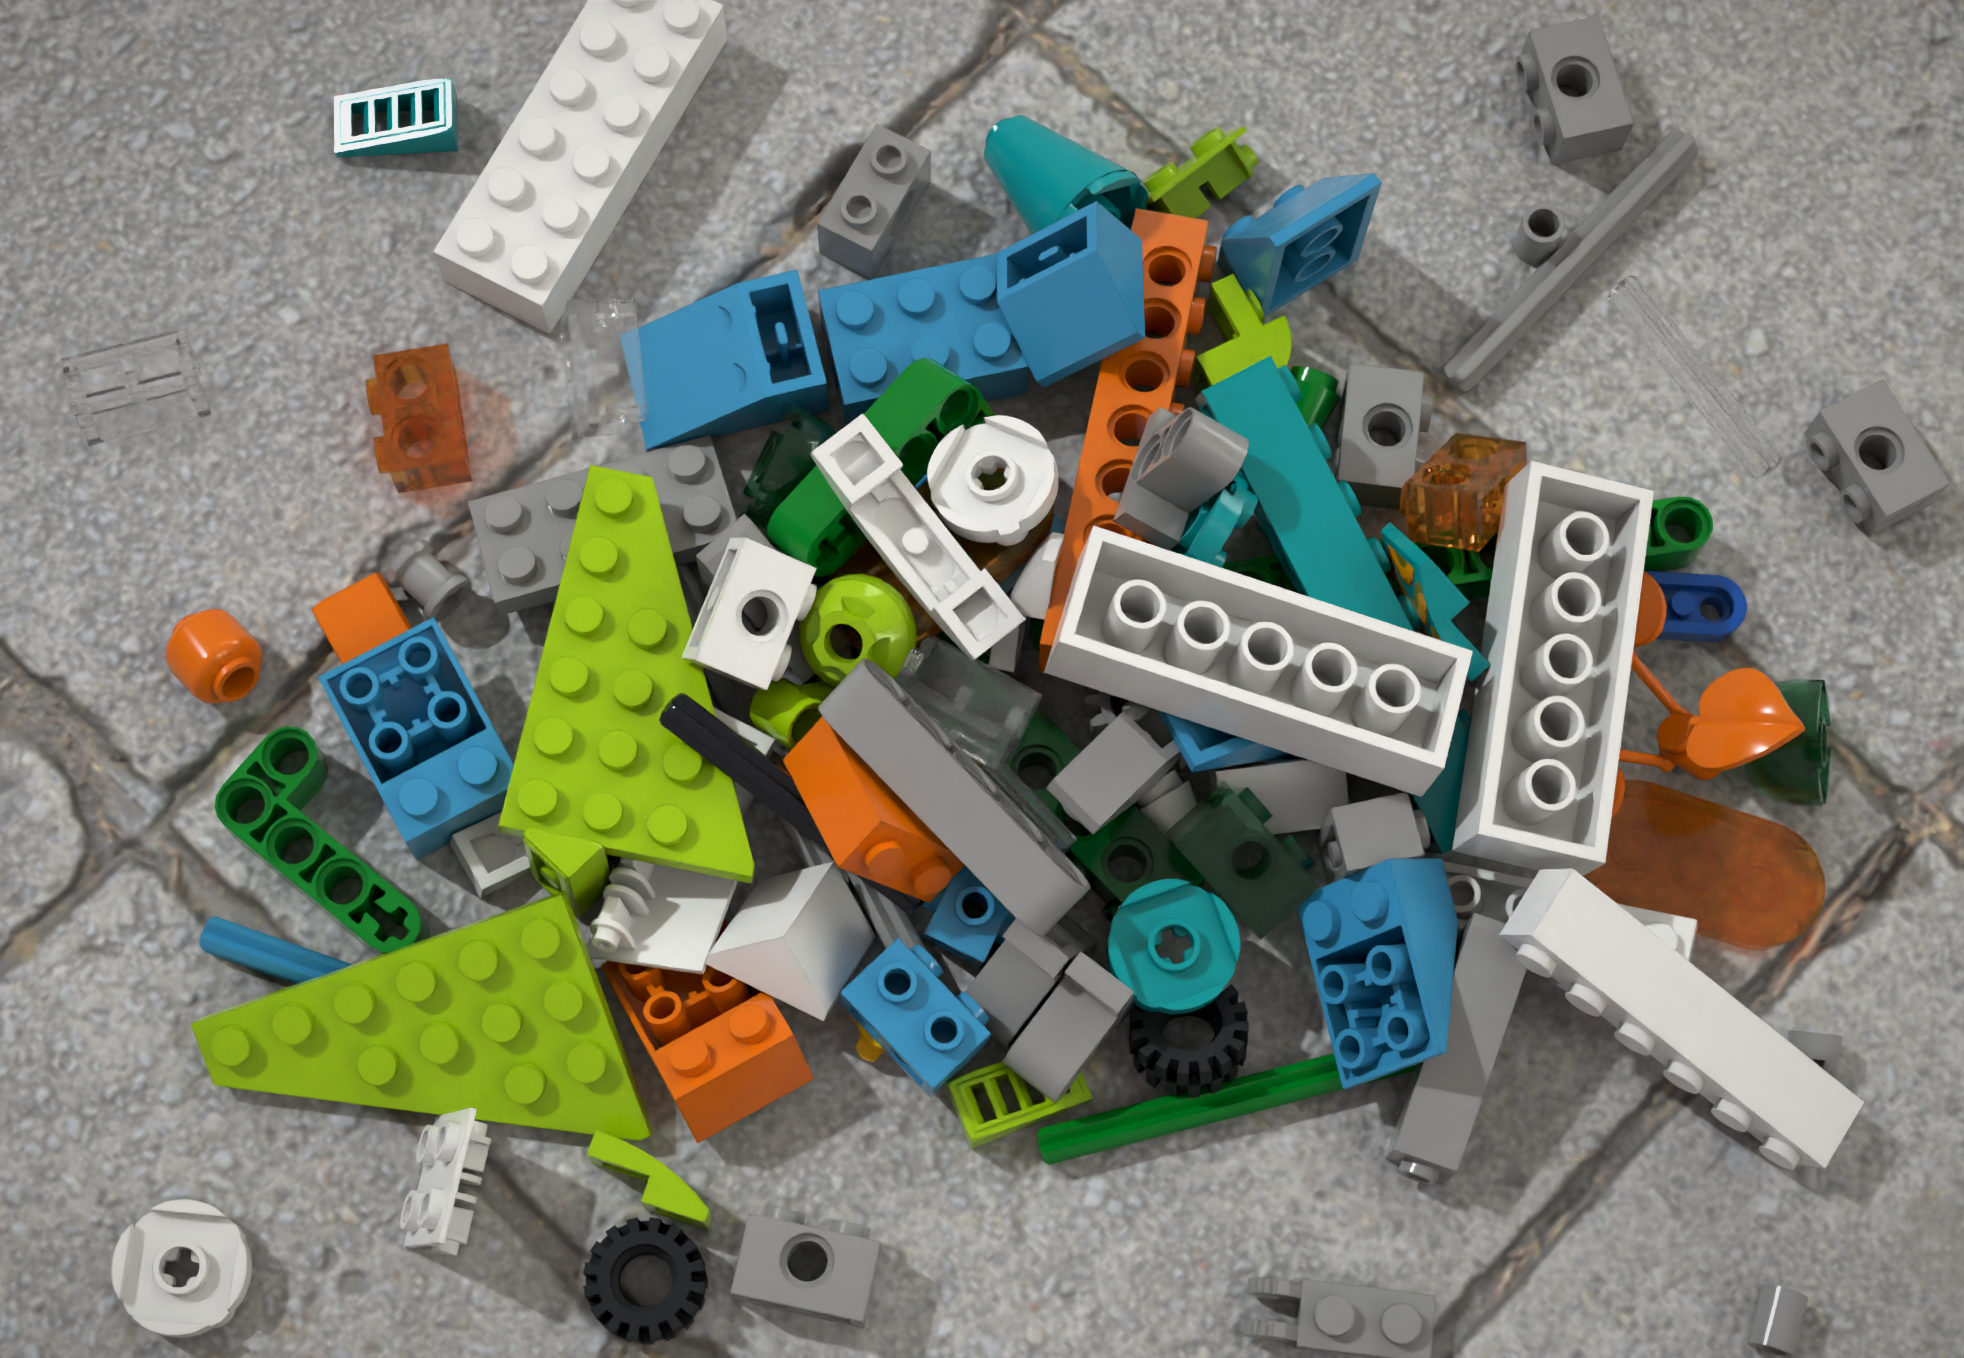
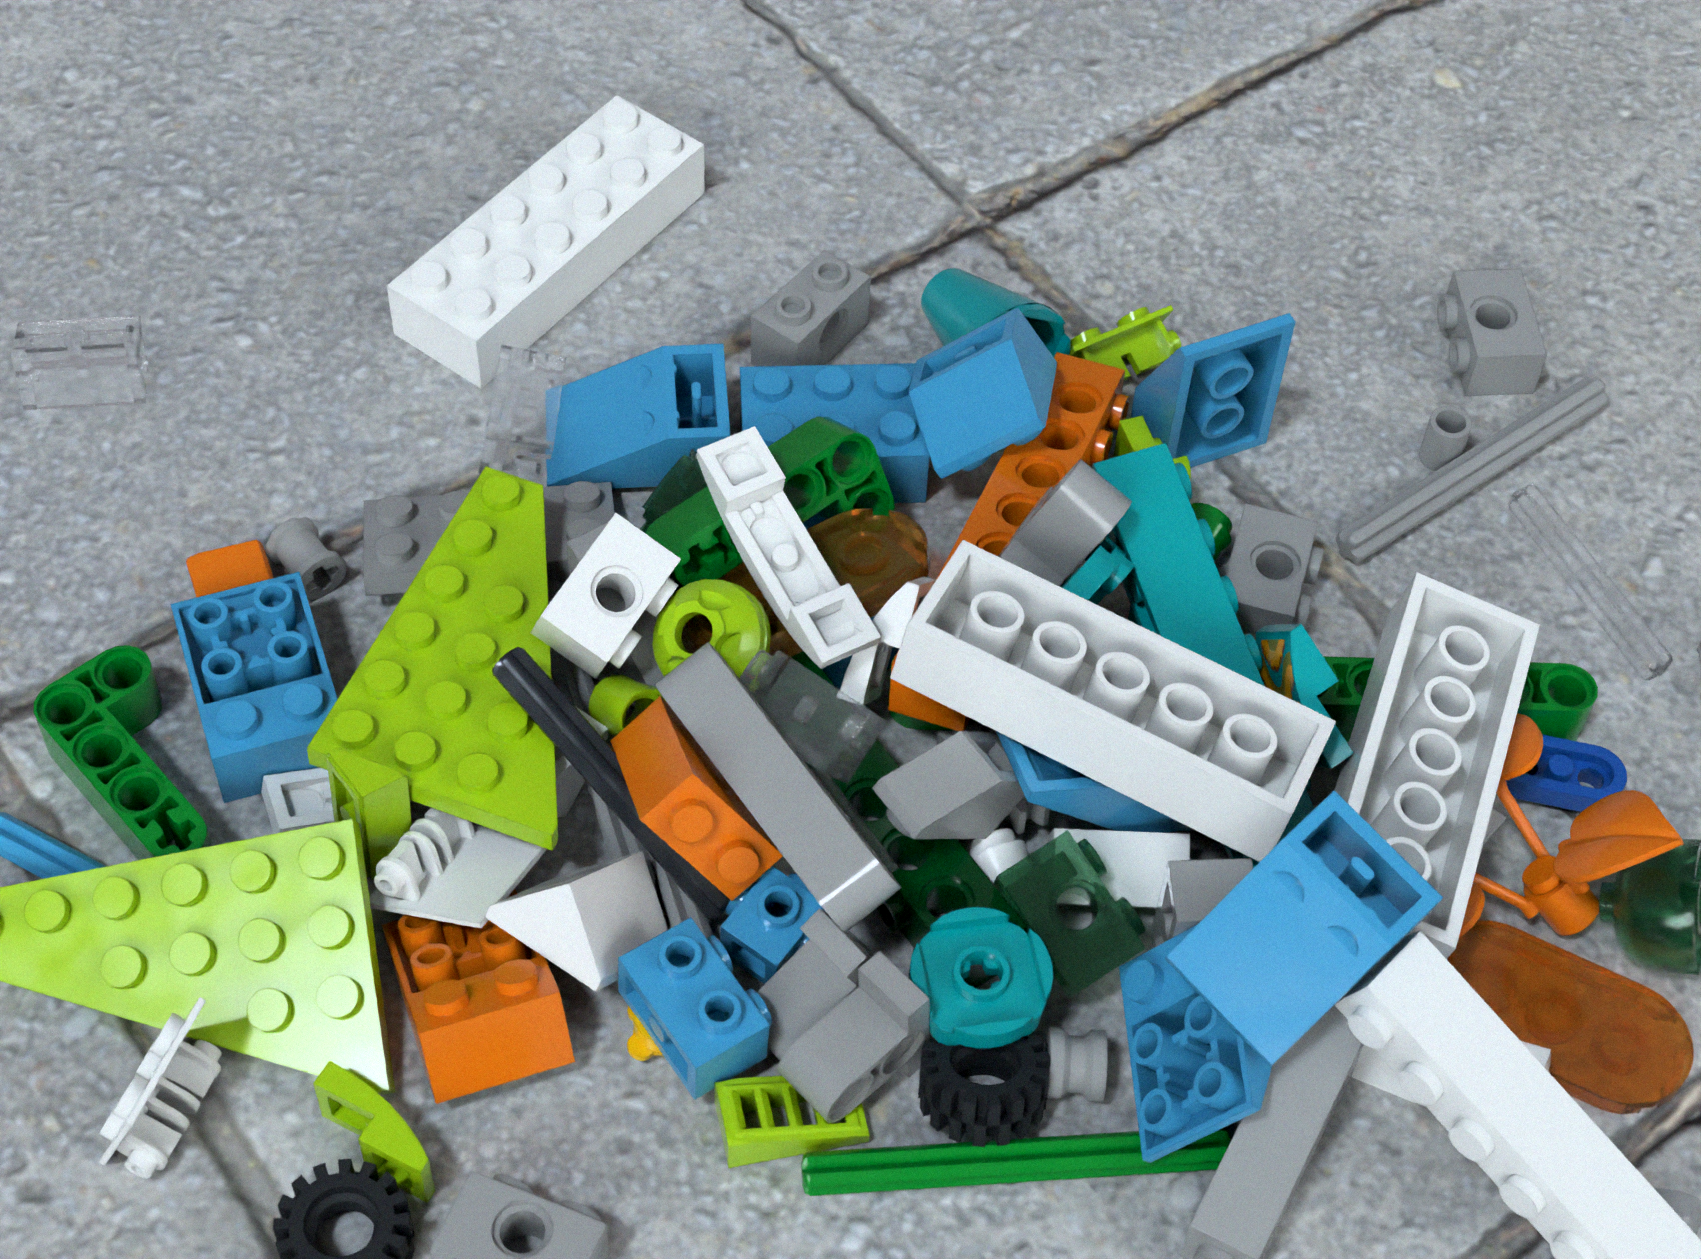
camera: 10 degrees right, 20 degrees down
orange head [165,609,263,704] -> none
slope [334,78,458,158] -> none
clear orange brick [365,343,473,493] -> none
white plate [927,415,1059,546] -> none
clear orange brick [1400,433,1527,552] -> none
none -> light grey wheel [1045,1027,1108,1101]
none -> dark azure slope [1165,790,1443,1067]

